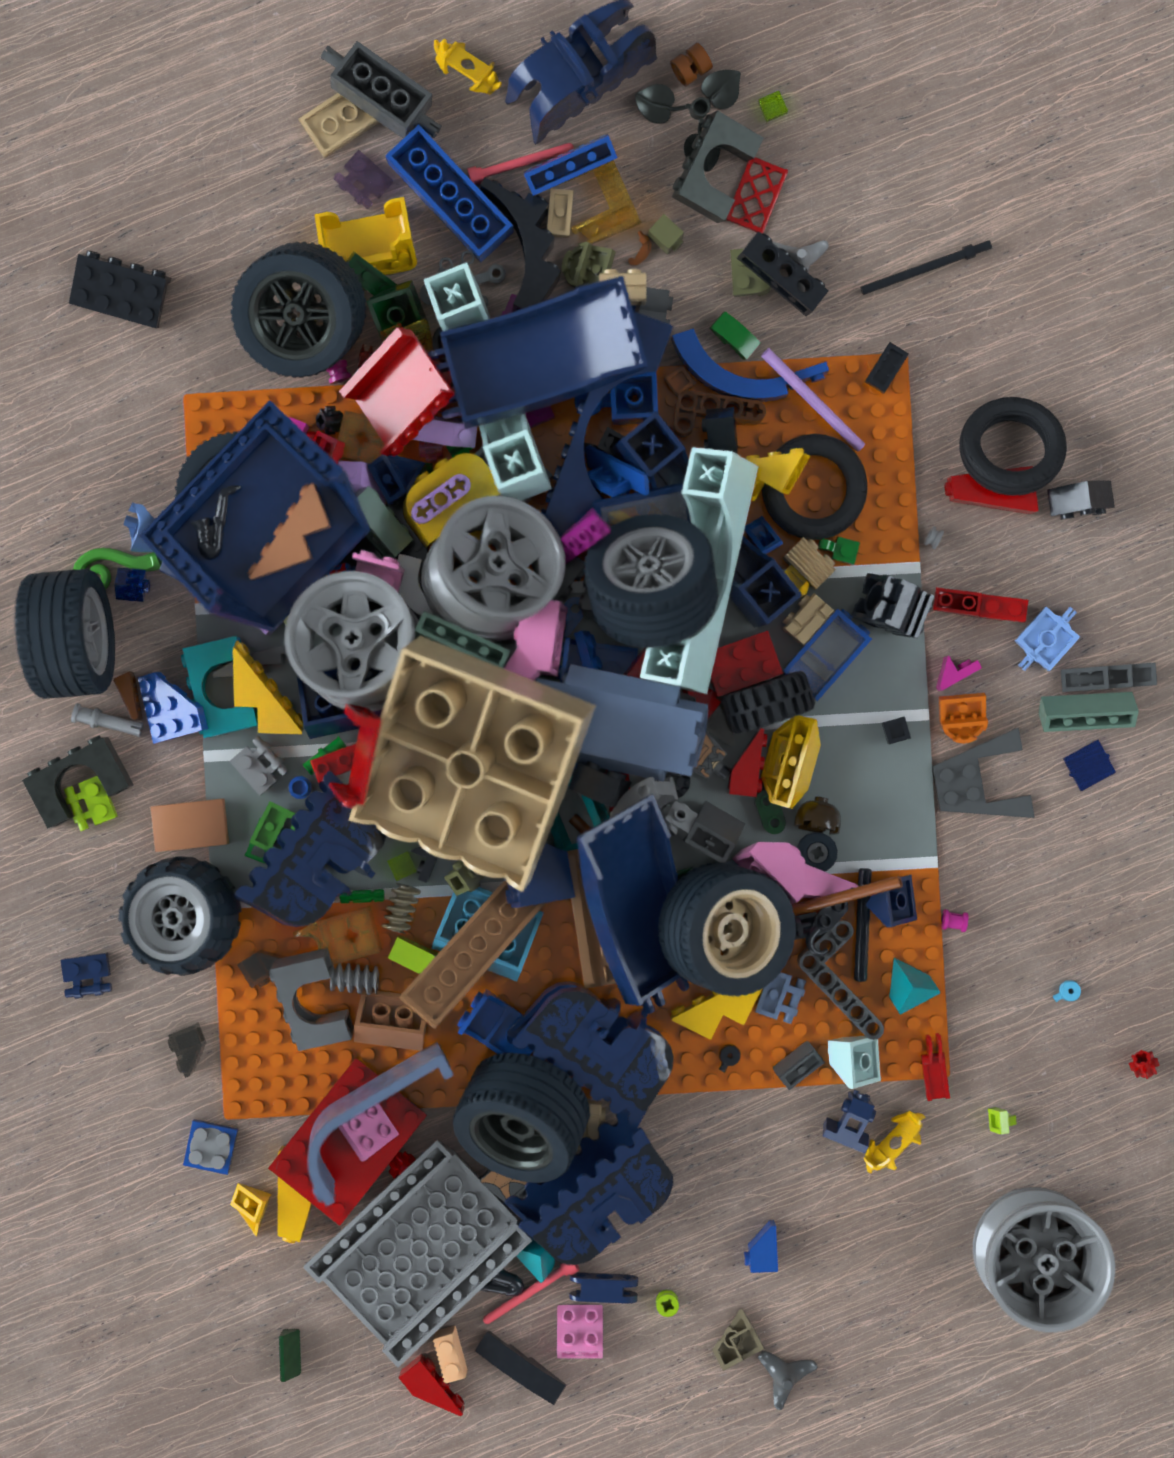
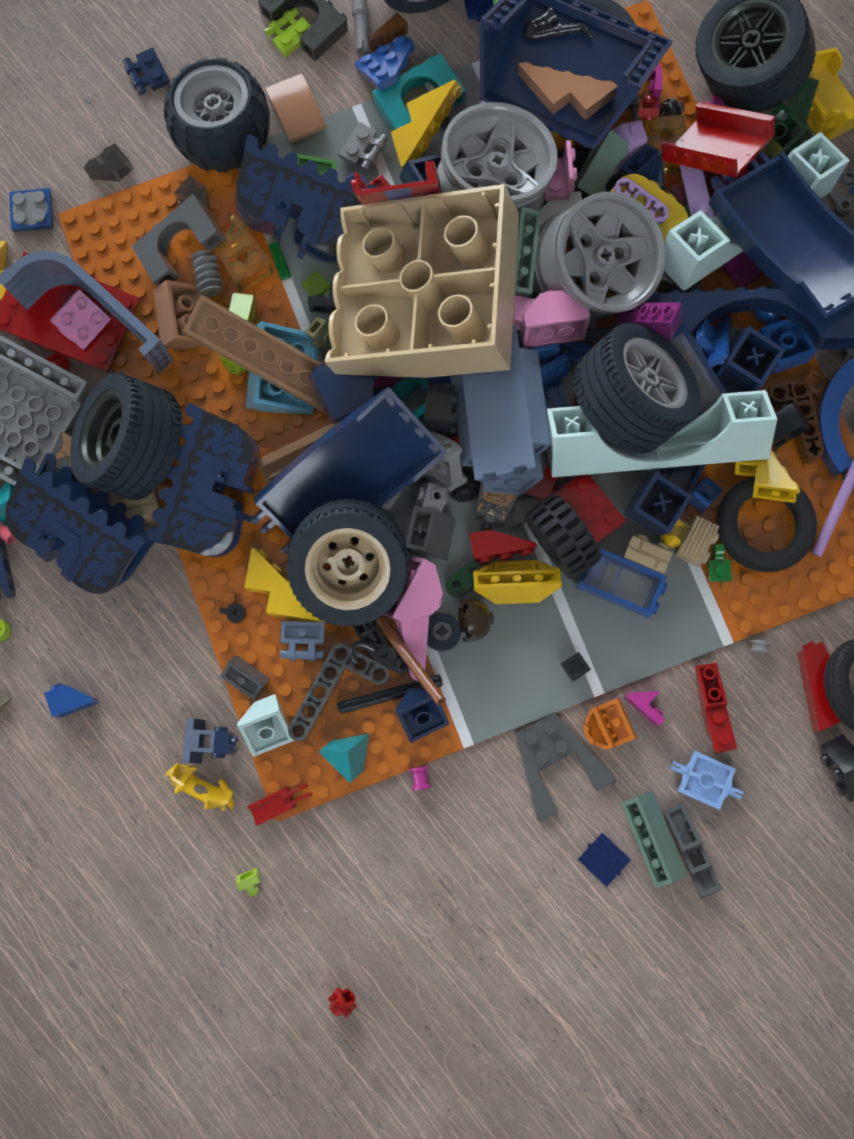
camera: 75 degrees right, 10 degrees down
dark tan piece [381,883,421,934] -> none
blue bracket [457,989,533,1055] -> none
black piece [851,573,934,639] -> none
light grey wheel [973,1187,1115,1332] -> none
medium azure piece [1053,980,1081,1002] -> none

